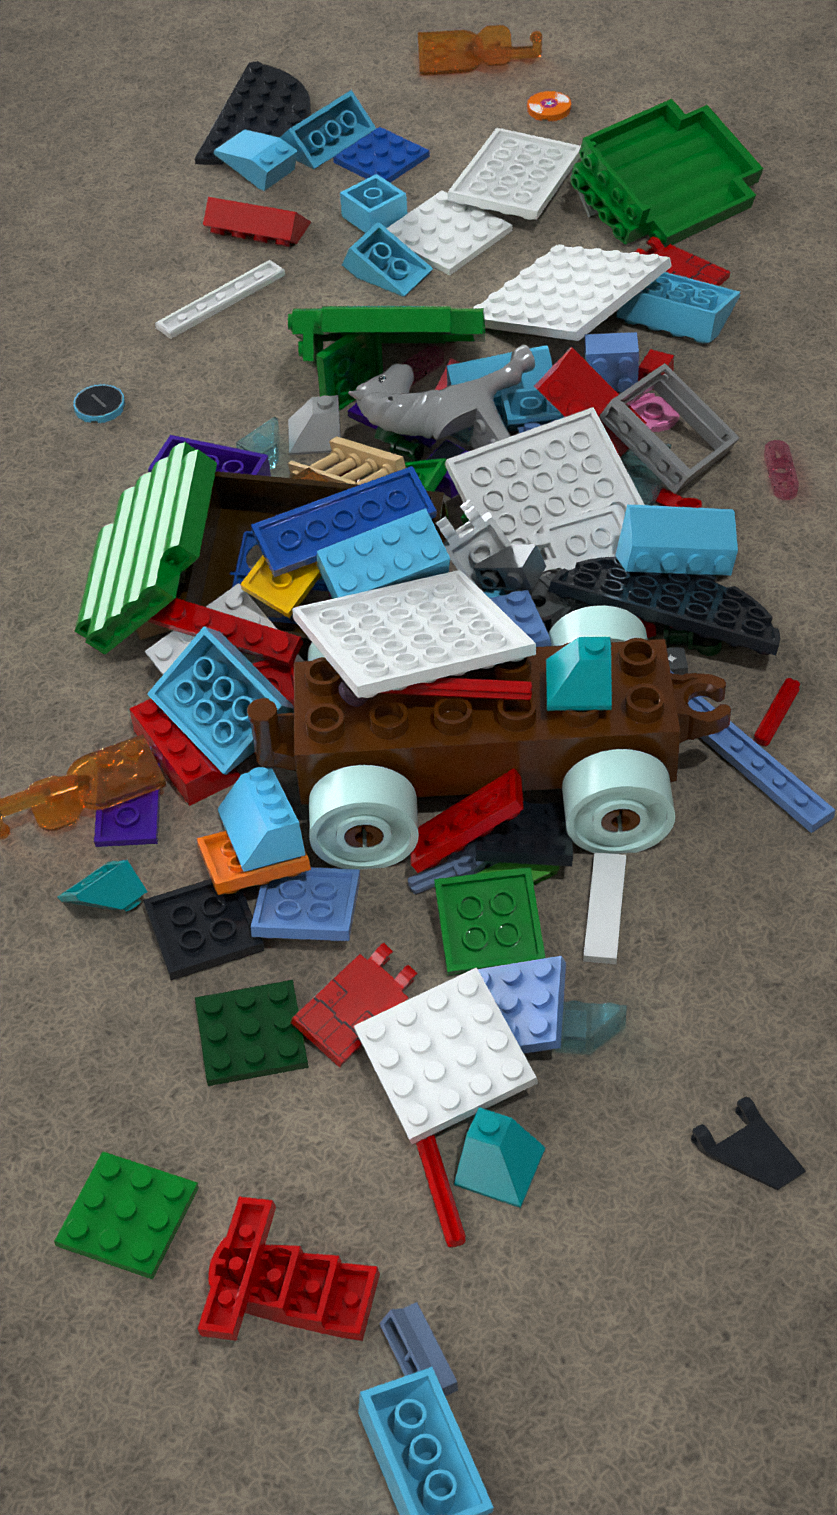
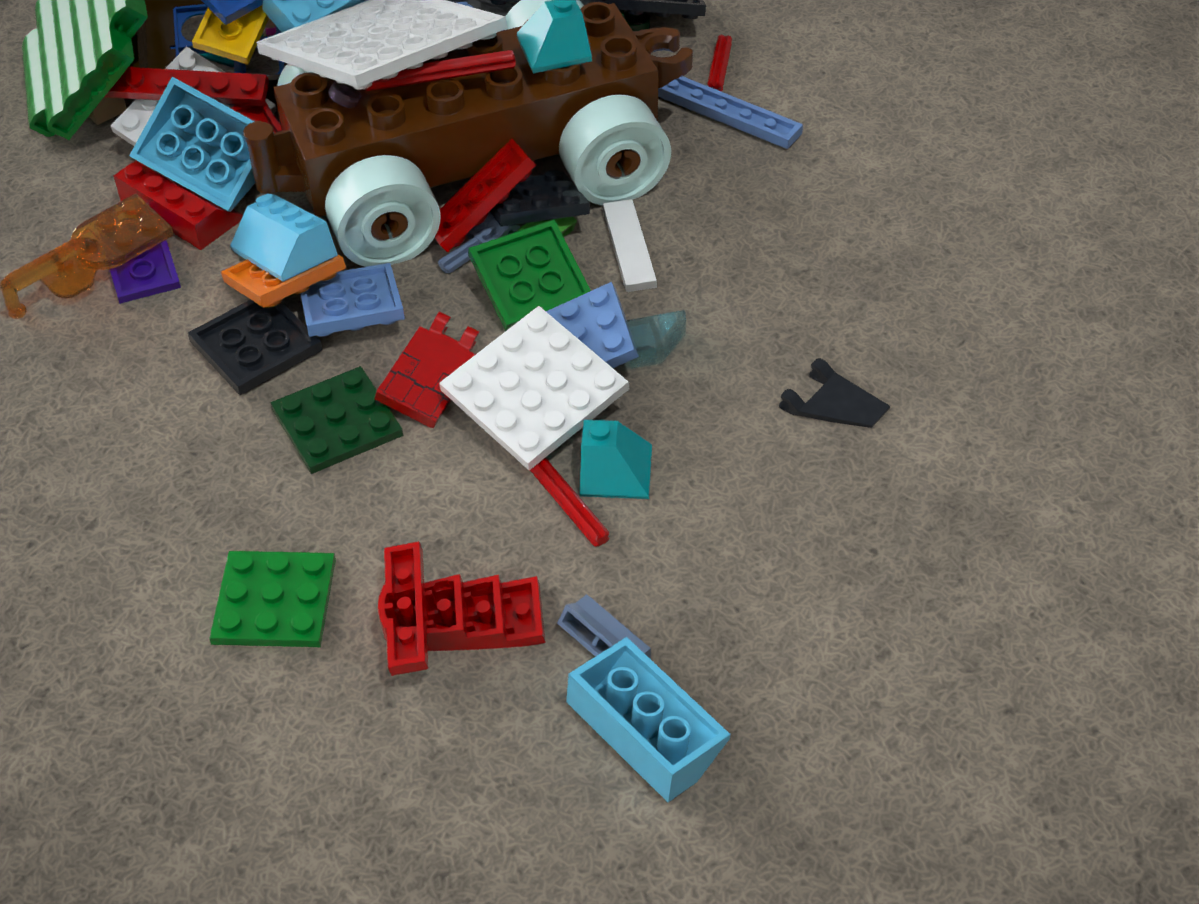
camera: 20 degrees left, 0 degrees up
teal slope [57,860,148,912] -> none

